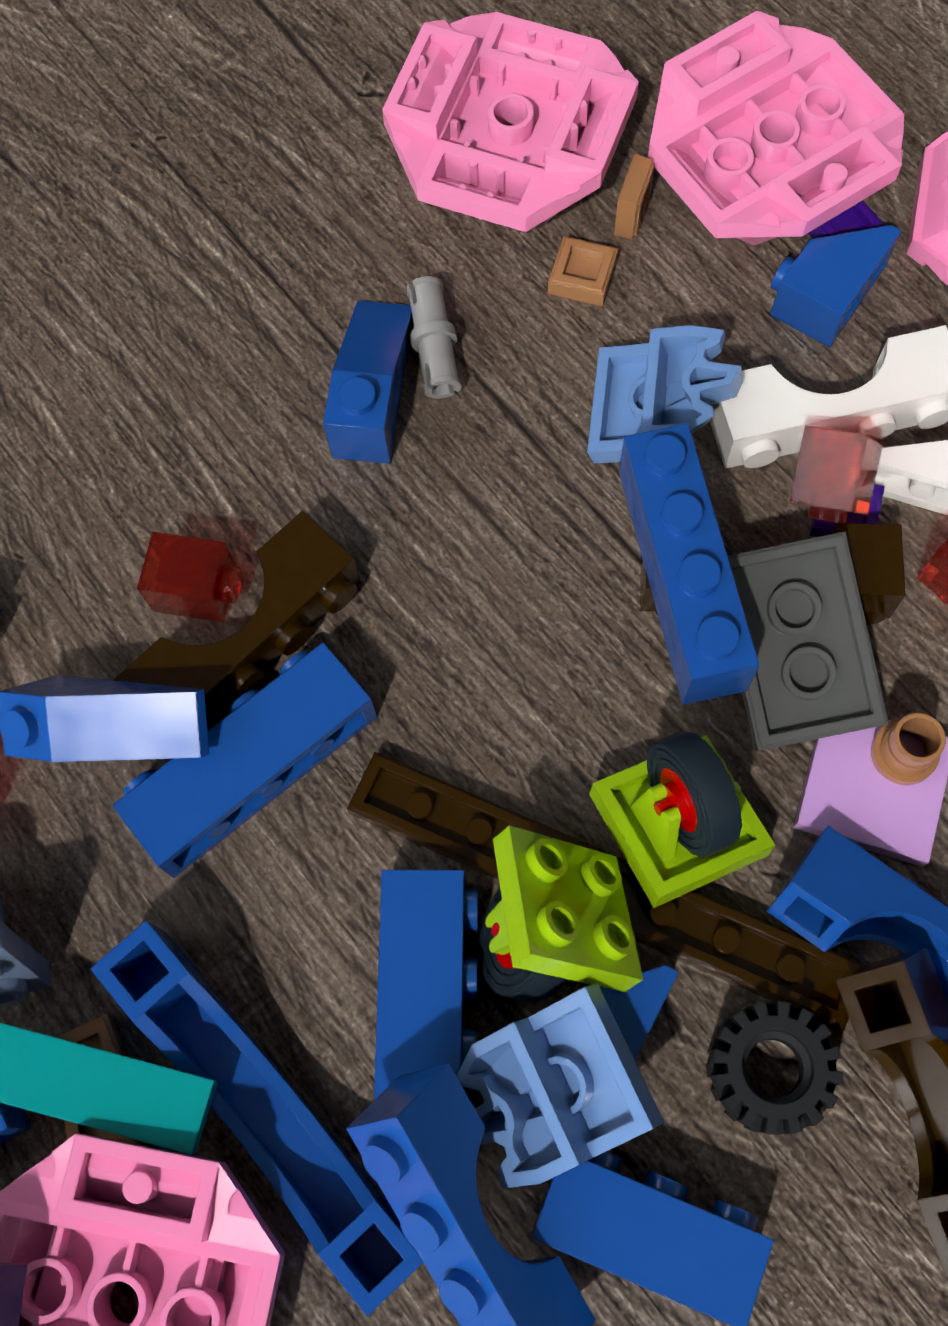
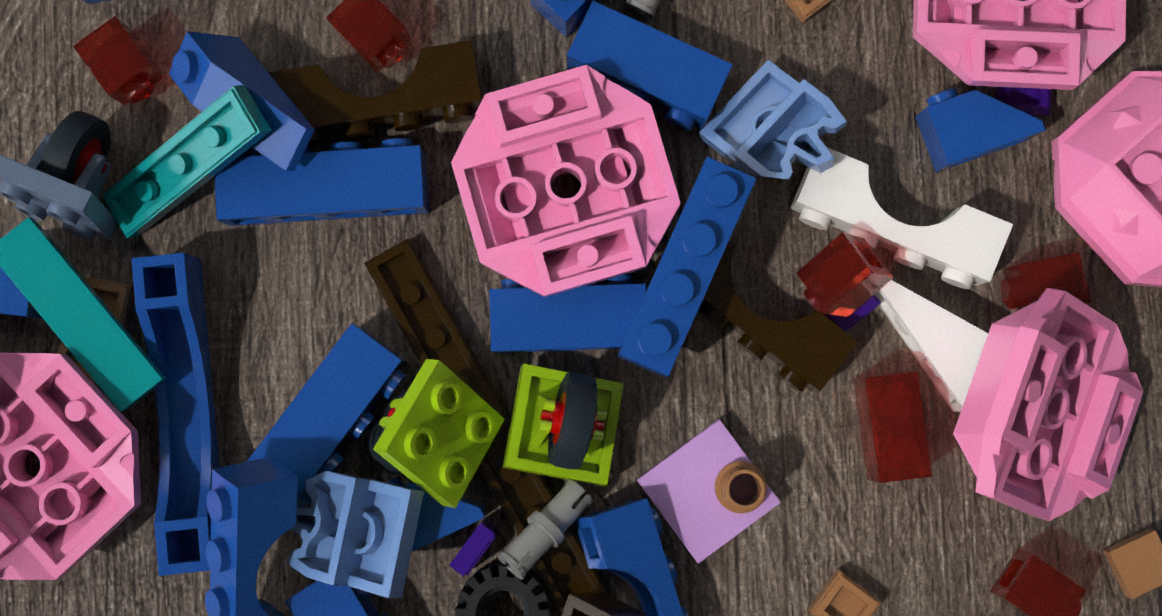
camera: 35 degrees right, 15 degrees up
dark grey tile [727,532,889,751] -> none
none -> teal tile [102,85,271,238]
none -> dark purple tile [449,519,498,577]
none -> bright pink piece [451,65,681,297]
none -> blue brick [489,275,646,353]
none -> light grey pin [498,480,593,579]
none -> blue brick [567,1,733,130]

